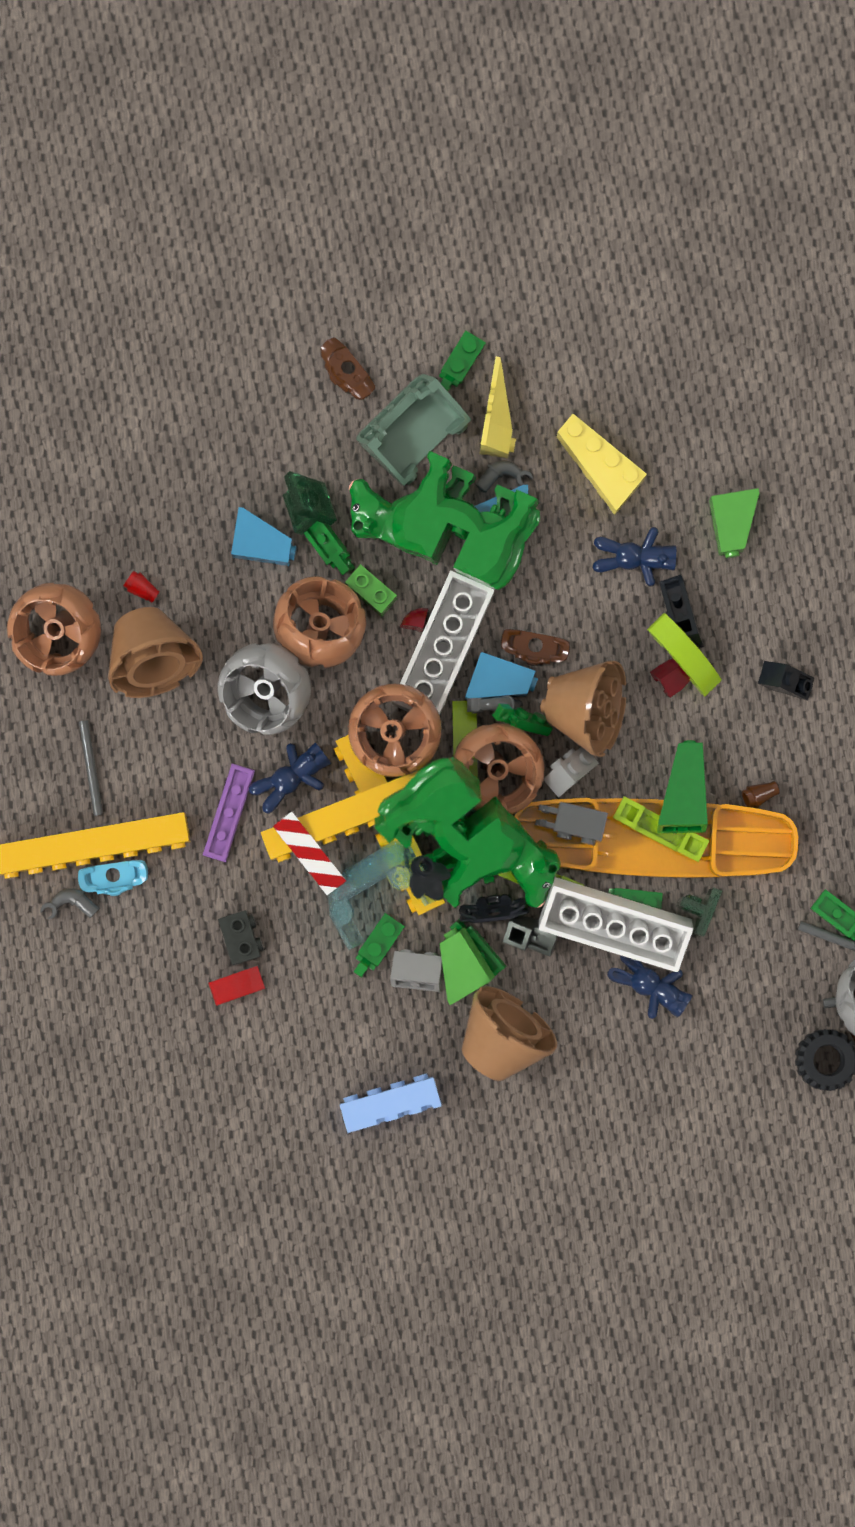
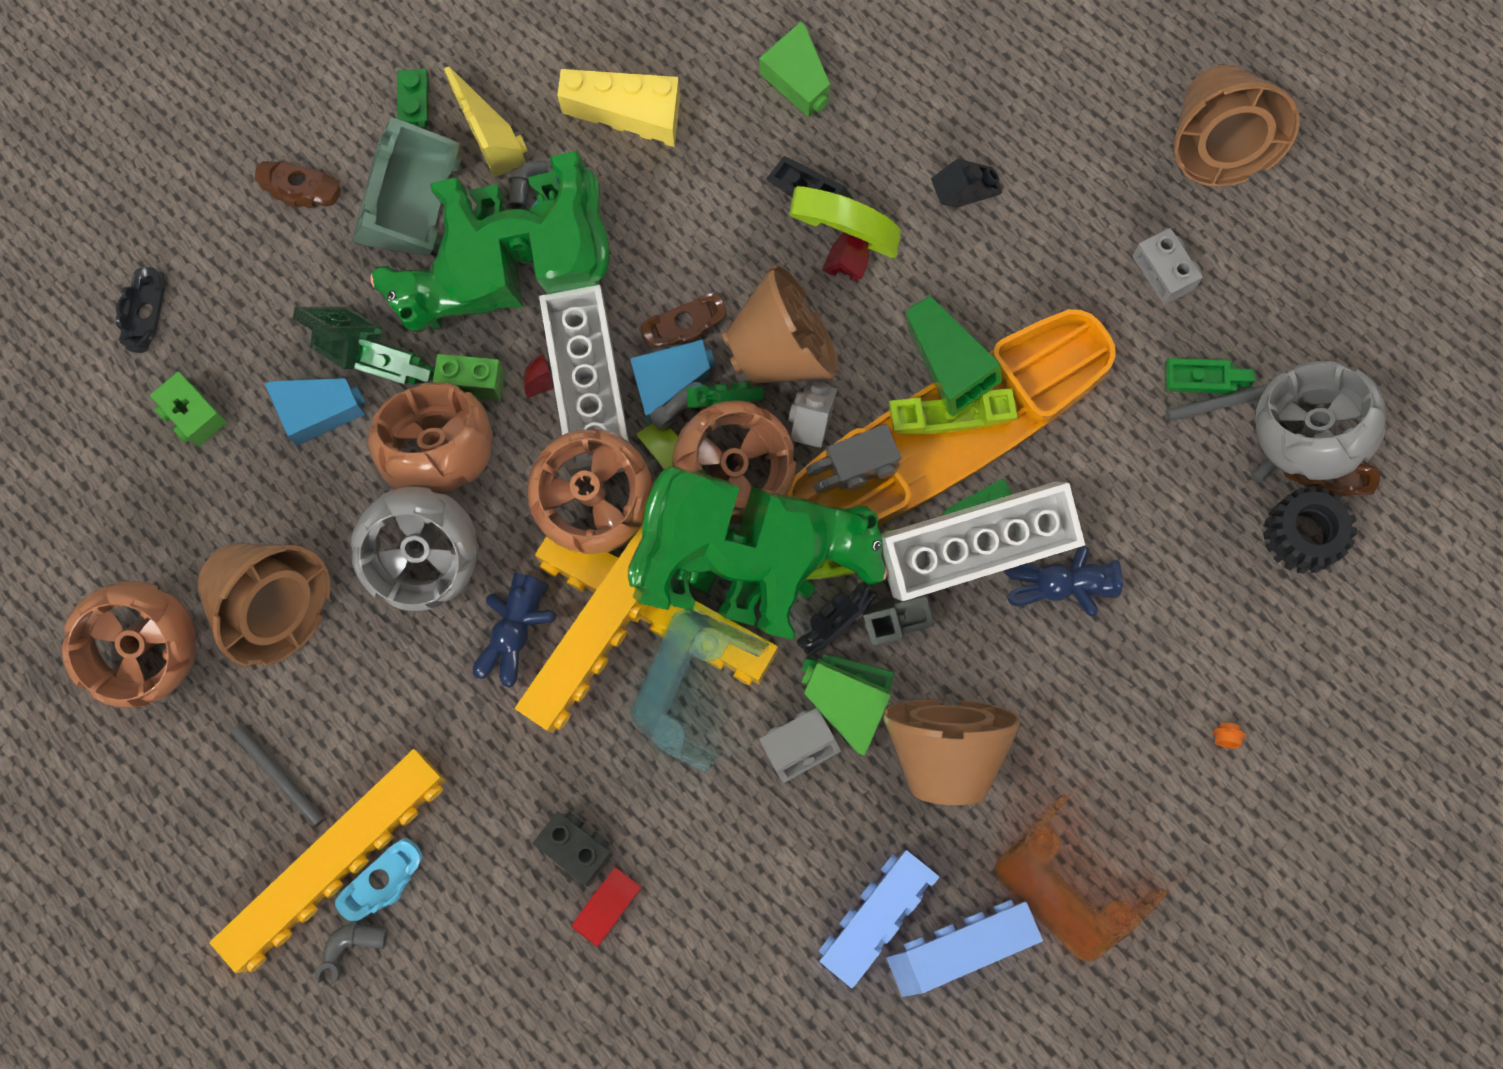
camera: 30 degrees left, 10 degrees down
red cone [123,570,160,603] -> none
medium lavender tile [203,764,255,862] -> none
sticker [273,812,346,895] -> none
green hinge [354,913,405,978] -> none
black plate [409,856,451,900] -> none
dark blue animal [592,527,677,587] -> none
clear green bracket [676,887,722,937] -> none
reddish brown cone [742,781,780,808] -> none
none -> black piece [116,267,165,353]
none -> bright green brick [149,371,227,447]
none -> light blue wedge [886,899,1043,997]
none -> clear orange windscreen [994,794,1168,961]
none -> orange plate [1212,723,1247,749]

